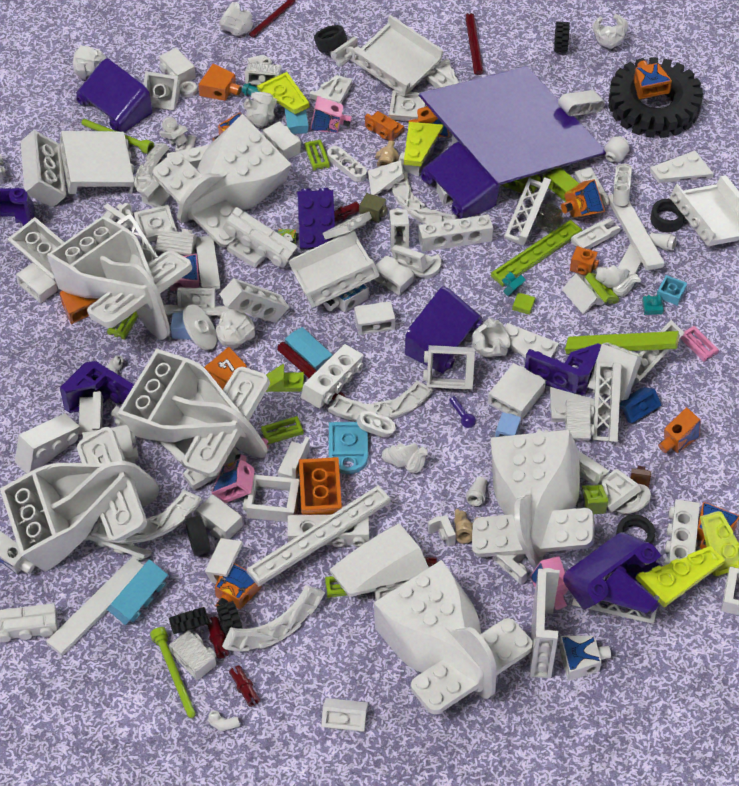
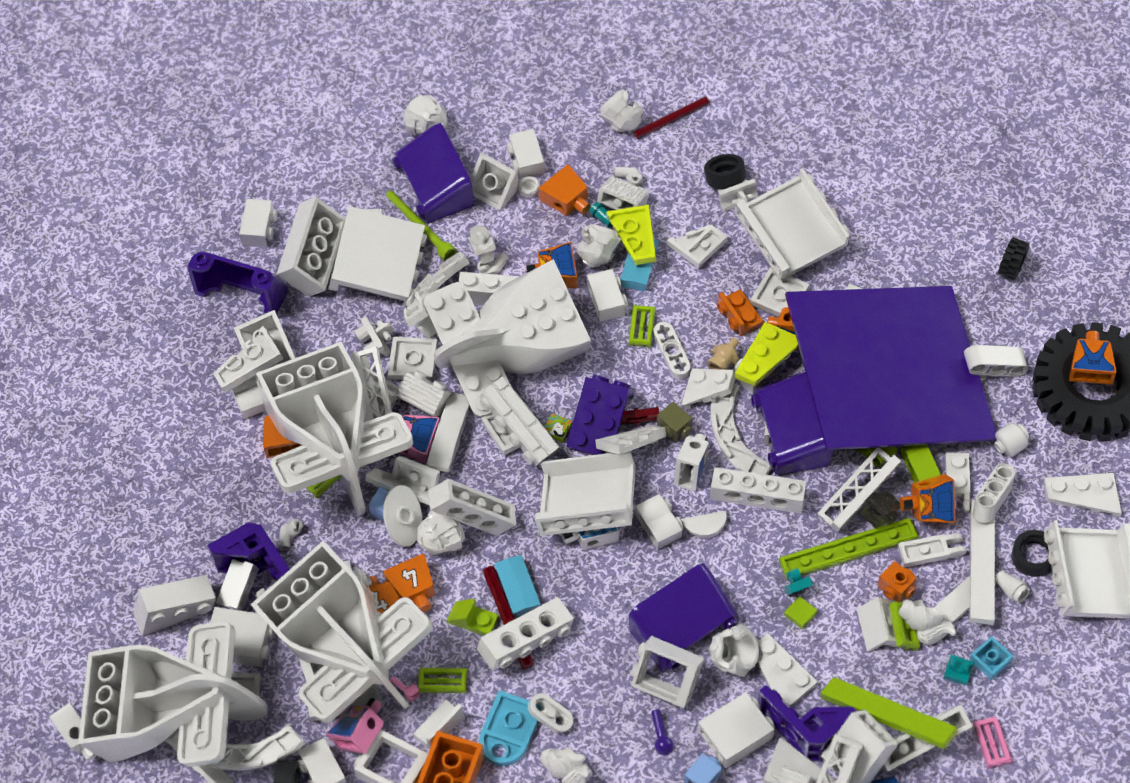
camera: 25 degrees right, 5 degrees up
torso [310,96,352,133] -> none
white tile [328,380,433,422] -> none
white brick [354,301,395,335] -> none
white panel [391,245,436,273] -> none
white wing [424,58,458,88] -> none
dark red axle [465,13,483,75] -> none
white helmet [592,14,629,49] -> none
none -> white wing [213,326,283,393]

